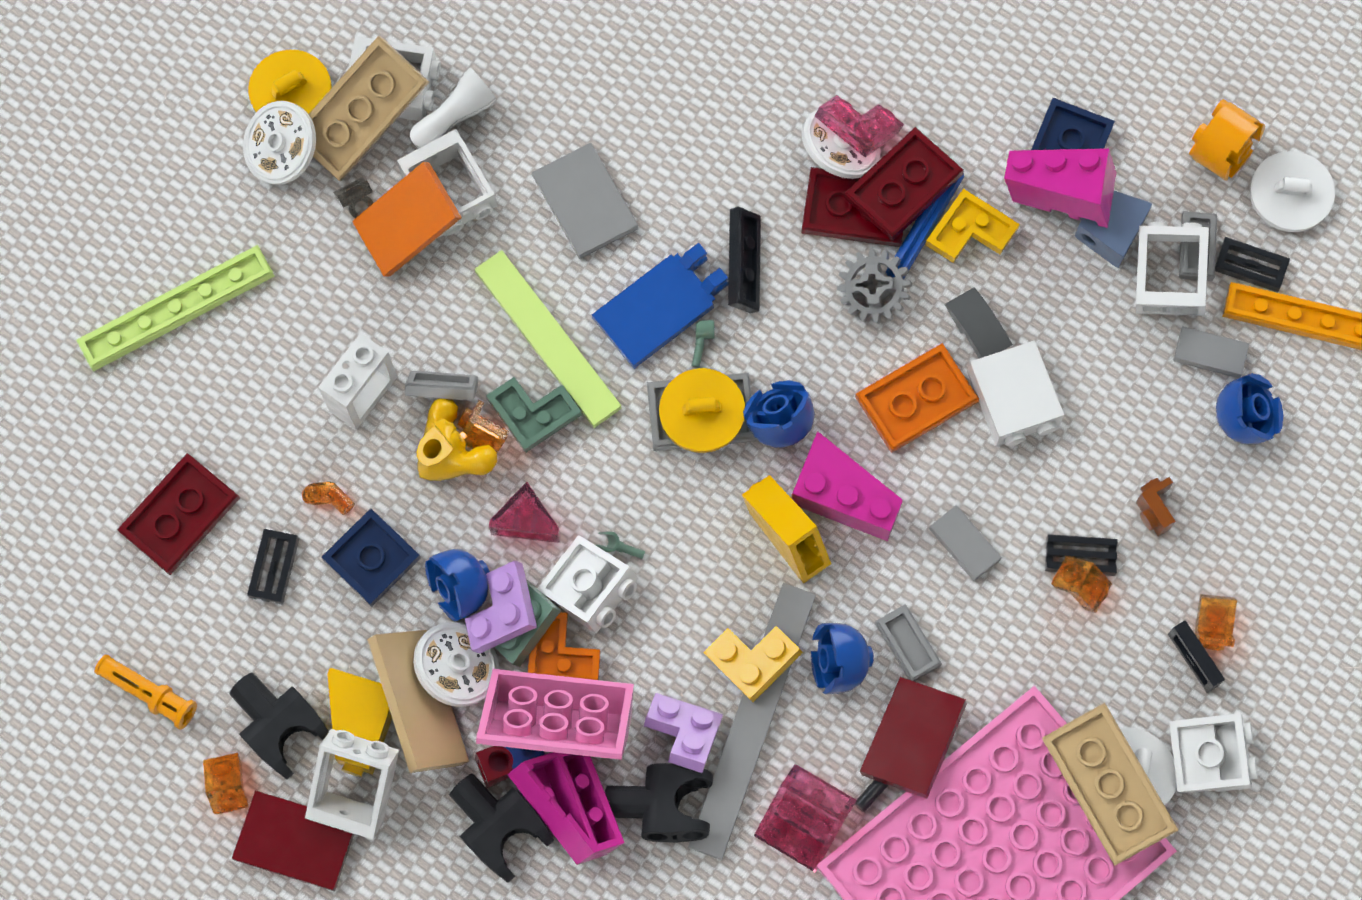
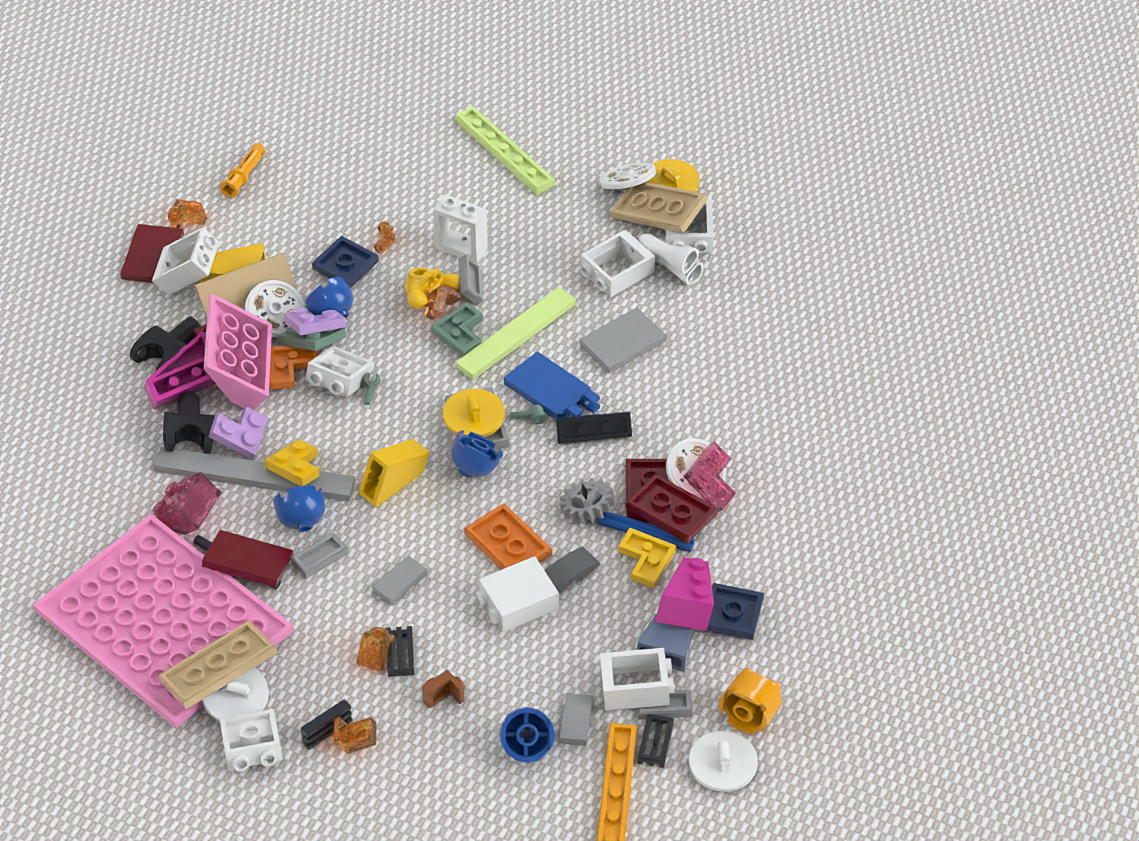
camera: 80 degrees right, 25 degrees down
dark red tile [117,453,240,575] -> none
black connector [229,672,329,780] -> none
black tile [247,529,299,605] -> none
clear smoke tile [333,177,373,218] -> none
orange tile [352,162,462,277] -> none
clear pink slope [489,482,561,543] -> none
dark pink wedge [792,431,903,541] -> none

